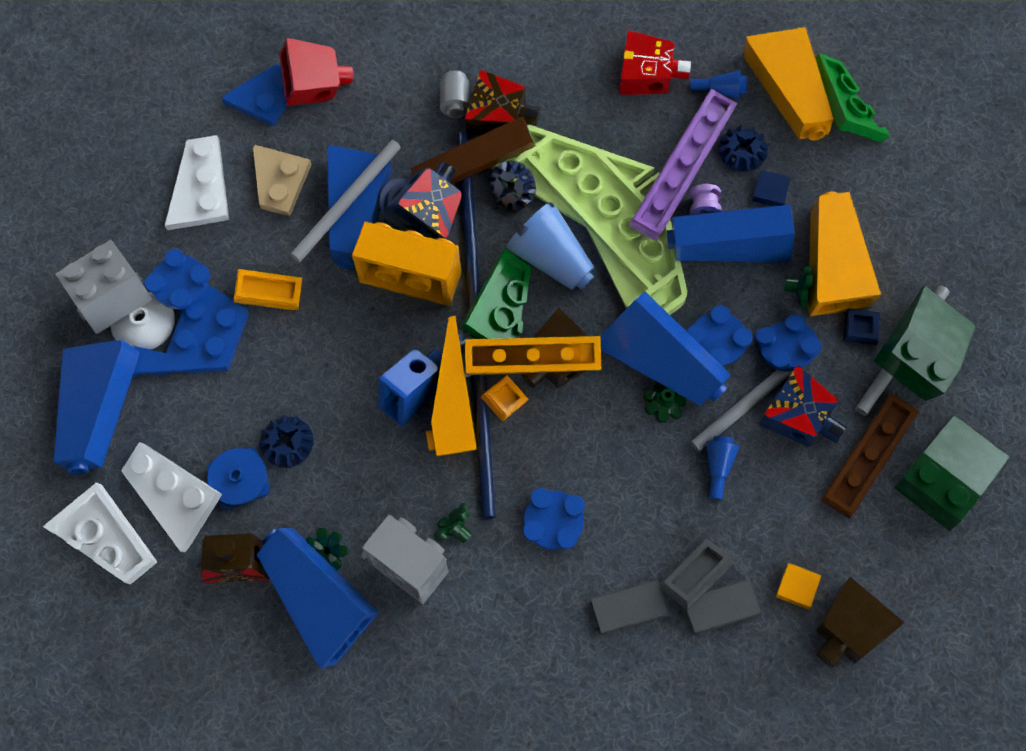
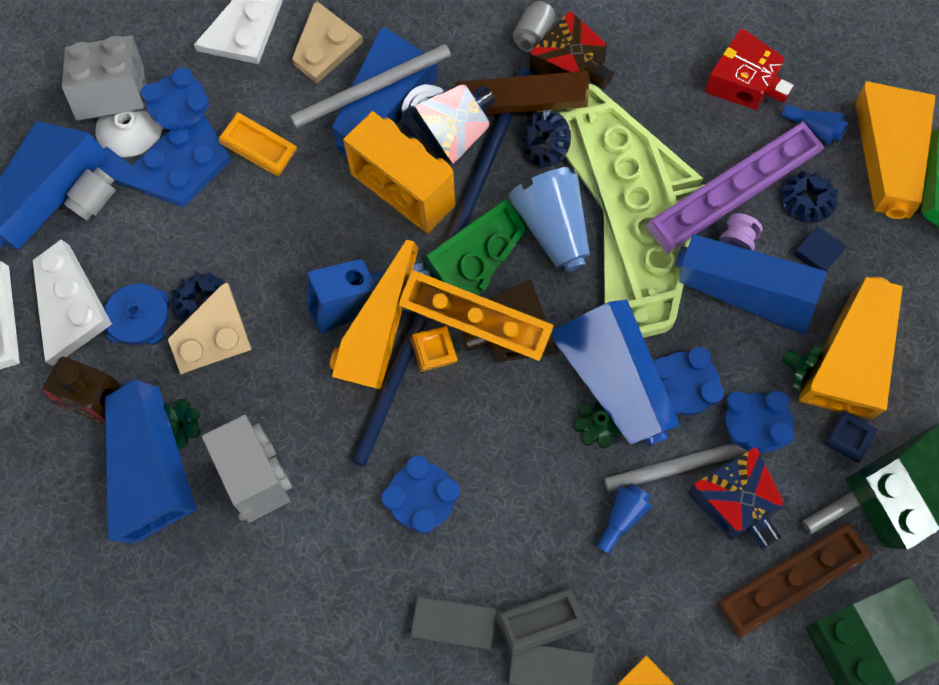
camera: 25 degrees right, 0 degrees up
dark green plant [433,503,472,543] -> none
none -> light grey brick [64,167,116,221]
none -> tan wing [168,283,252,374]

